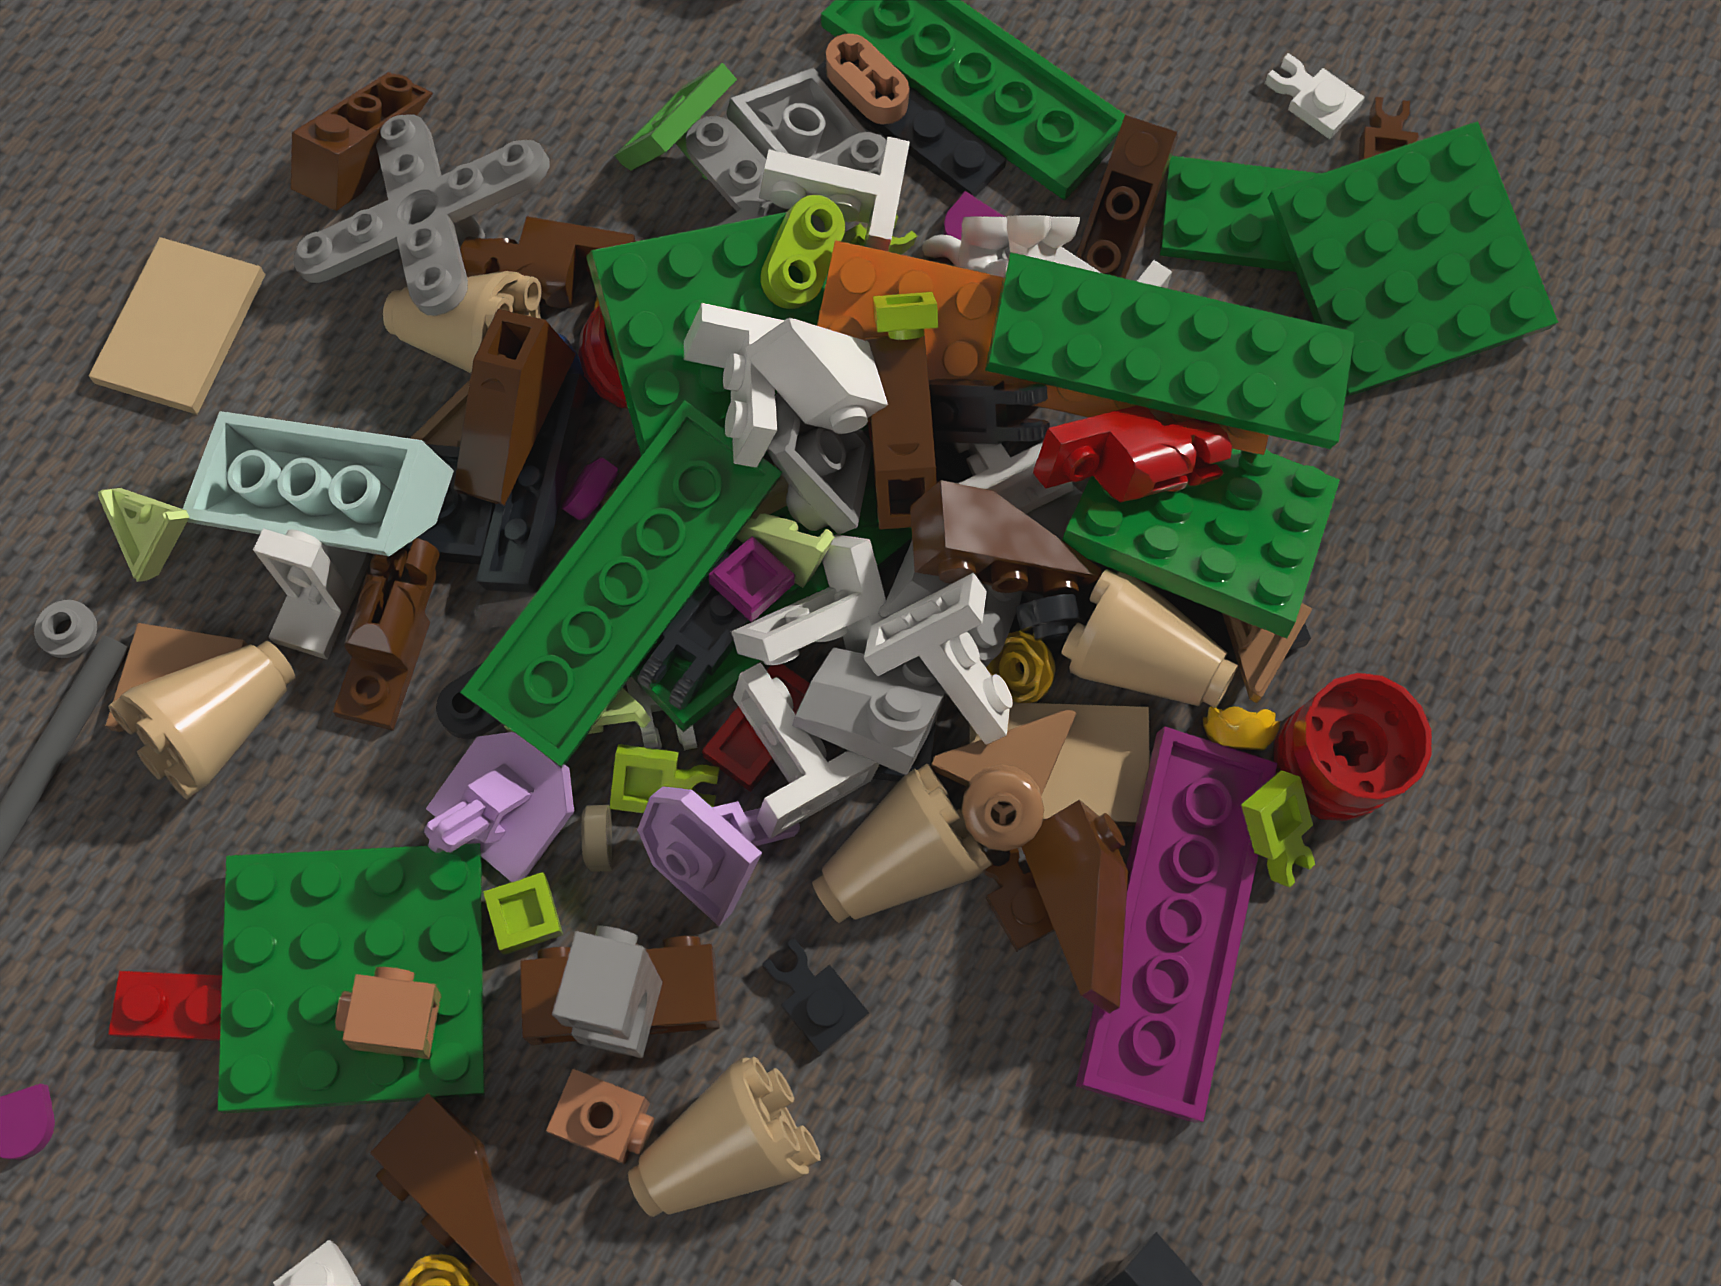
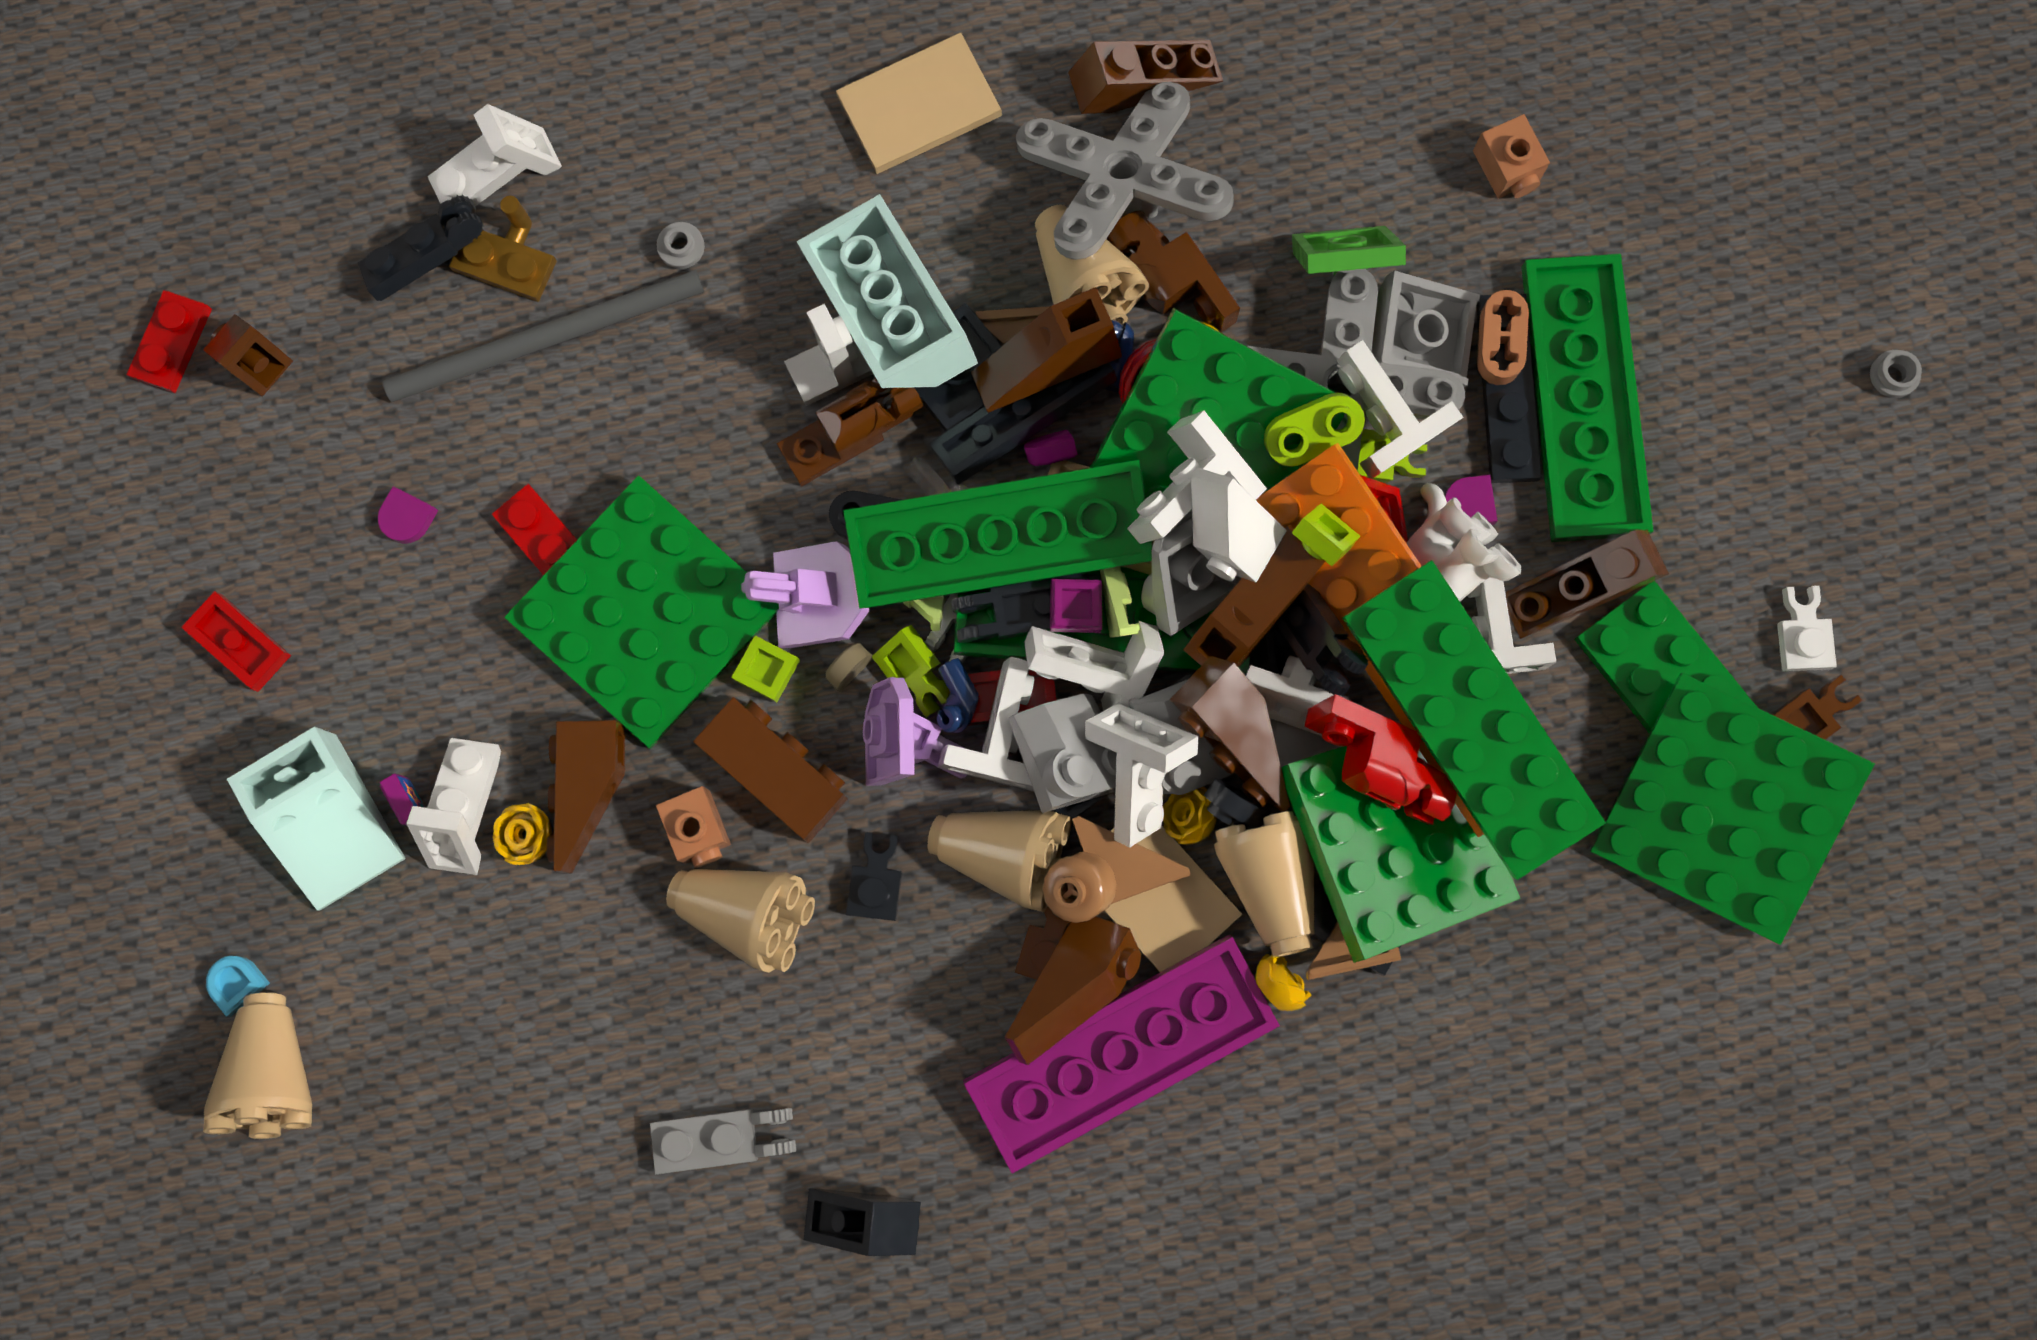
camera: 55 degrees right, 10 degrees up
yellowish green tile [98,488,189,582] -> none
medium nougat tile [105,623,248,732] -> none
tan cone [108,641,295,799] -> none
nougat brick [336,967,441,1059] -> none
light grey arch [552,926,662,1058] -> none
lime plate [1241,770,1315,888] -> none
red wheel [1274,673,1432,821] -> none
none -> dark blue arm [936,658,979,733]

